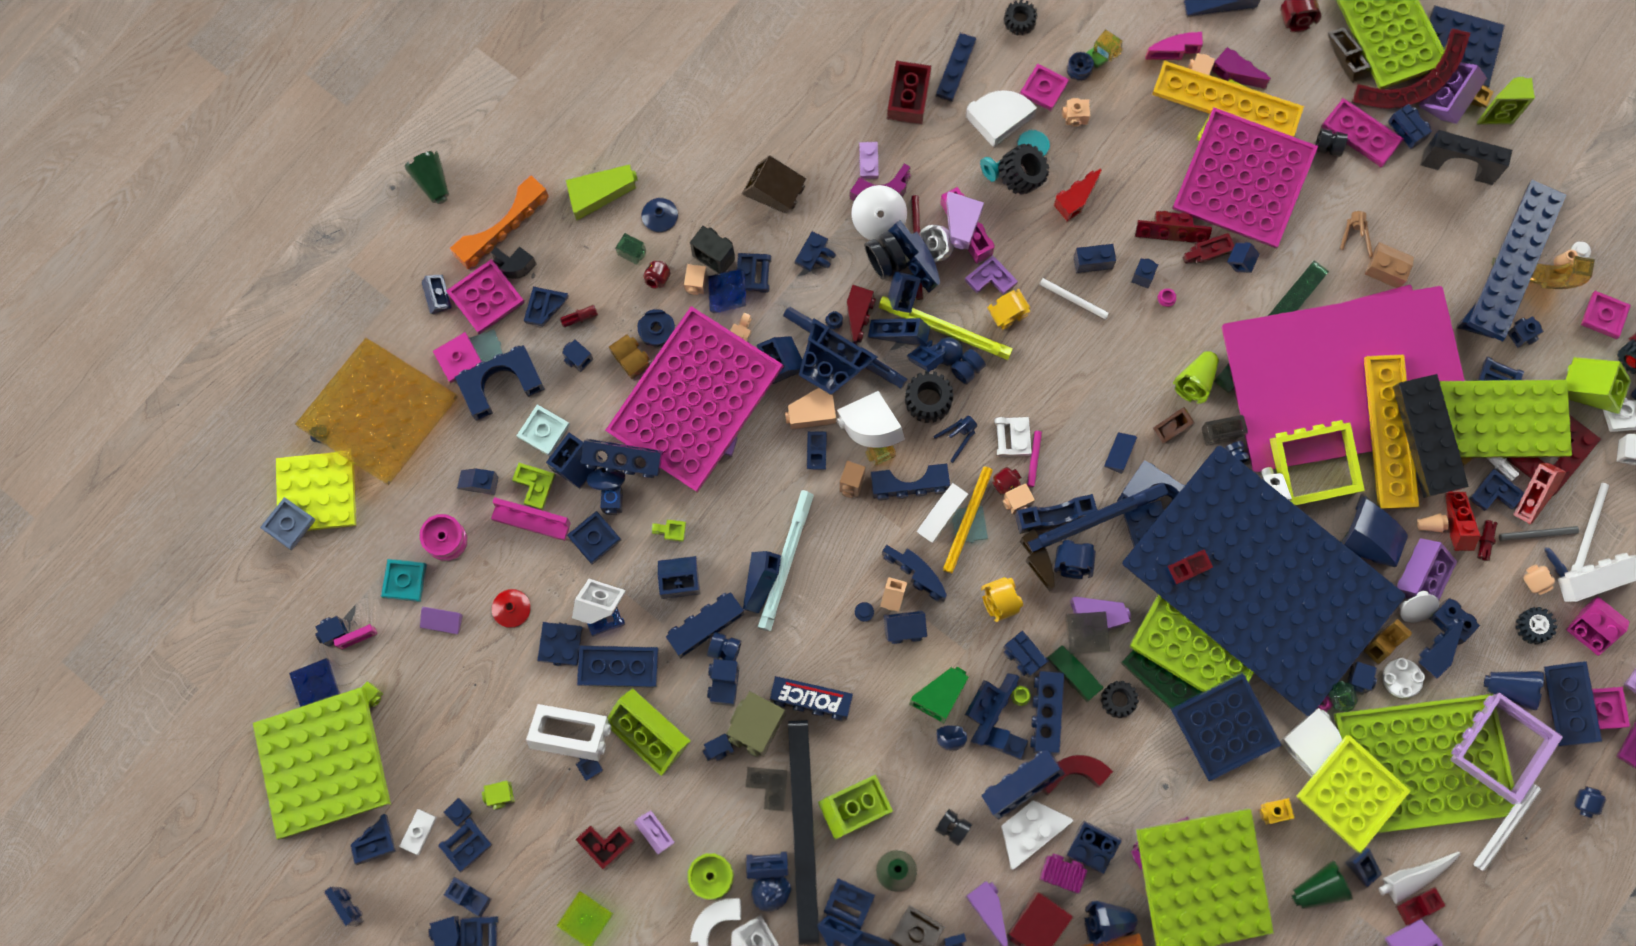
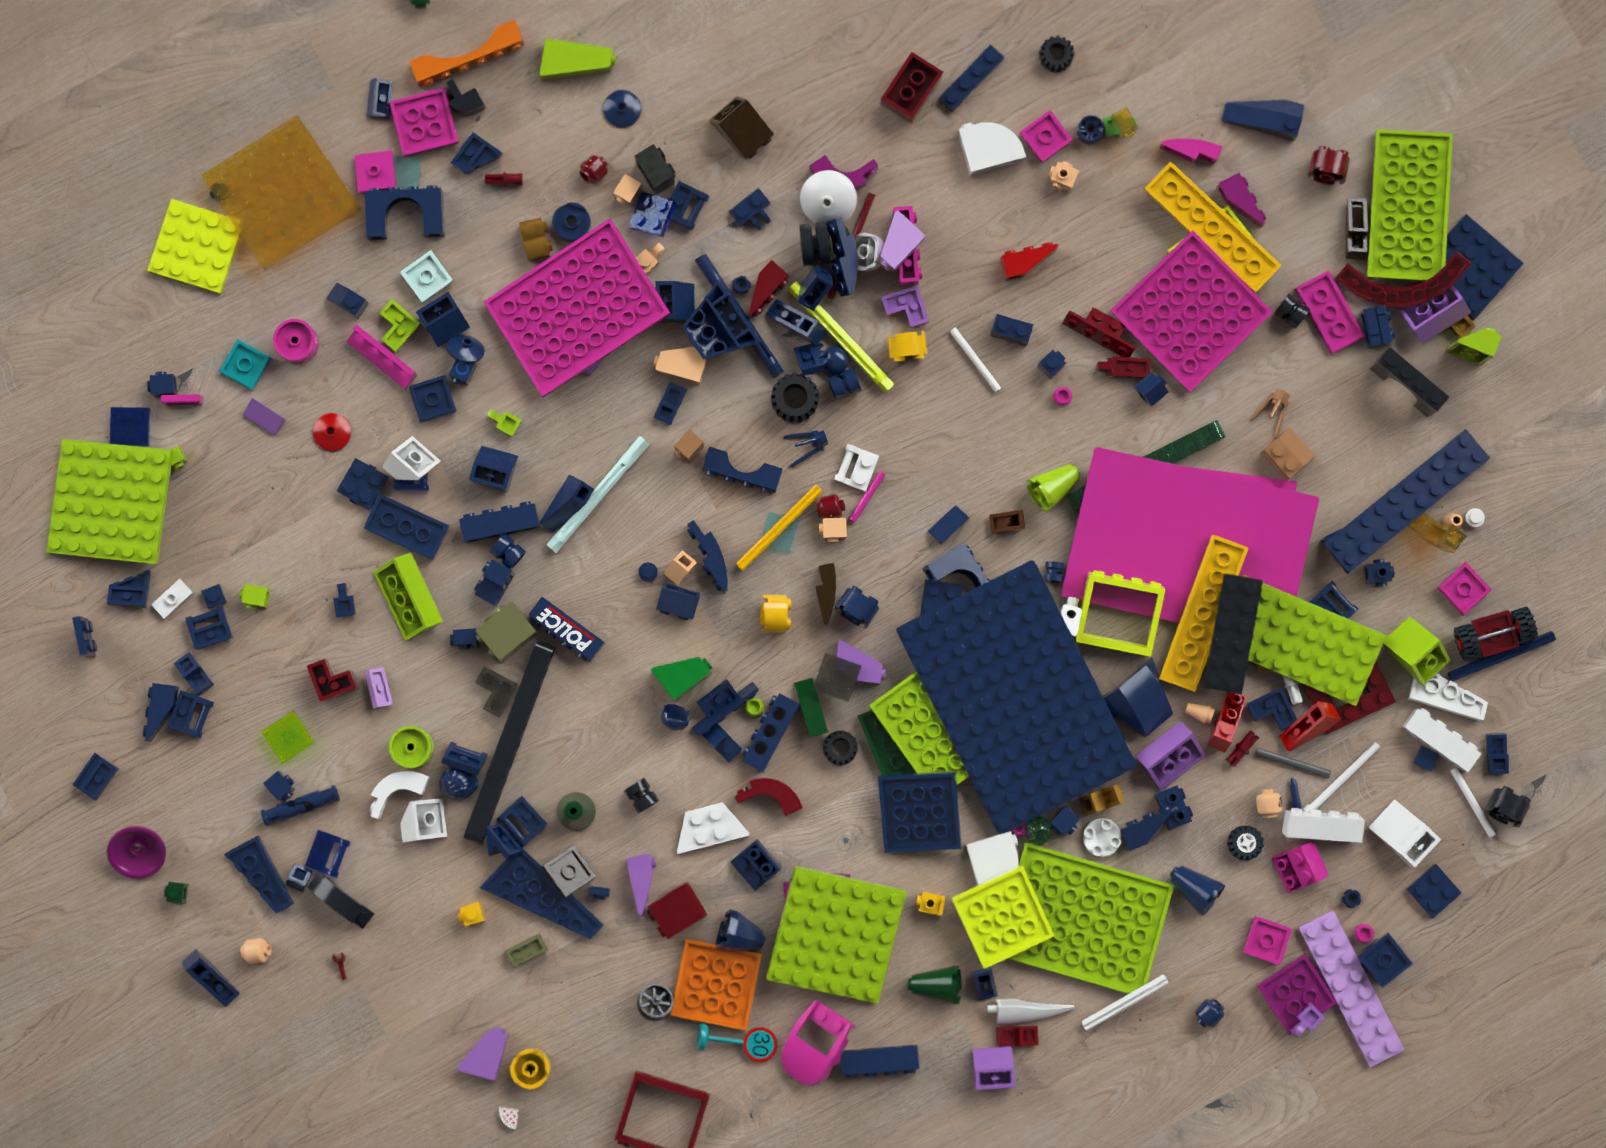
camera: 15 degrees right, 10 degrees up
sand blue tile [260,497,316,550] -> none
white piece [526,704,611,761] -> none
dark blue brick [562,339,594,372] -> none
dark blue brick [581,438,663,478] -> none
clear green brick [615,233,646,265] -> none
lime slope [818,774,893,839] -> none
white brick [837,391,905,448] -> none
lavender plate [859,142,878,179] -> none
clear yellow brick [865,445,896,466] -> none
white slope [917,483,969,543] -> none
teal piece [980,130,1050,182] -> none
dark blue brick [981,750,1065,819] -> none
black tyre [998,143,1049,195] -> none
dark blue brick [1003,630,1048,678] -> none
dark blue arch [1015,494,1097,534] -> none
dark blue piece [1028,482,1168,552] -> none
magenta brick [1039,853,1087,894] -> none
dark red slope [1168,549,1213,584] -> none
light nougat brick [1188,53,1215,75] -> none
clear smoke brick [1202,415,1248,446] -> none
white dish [1399,591,1439,623] -> none
lavender window [1450,693,1562,804] -> none
dark blue plate [1544,661,1602,747] -> none

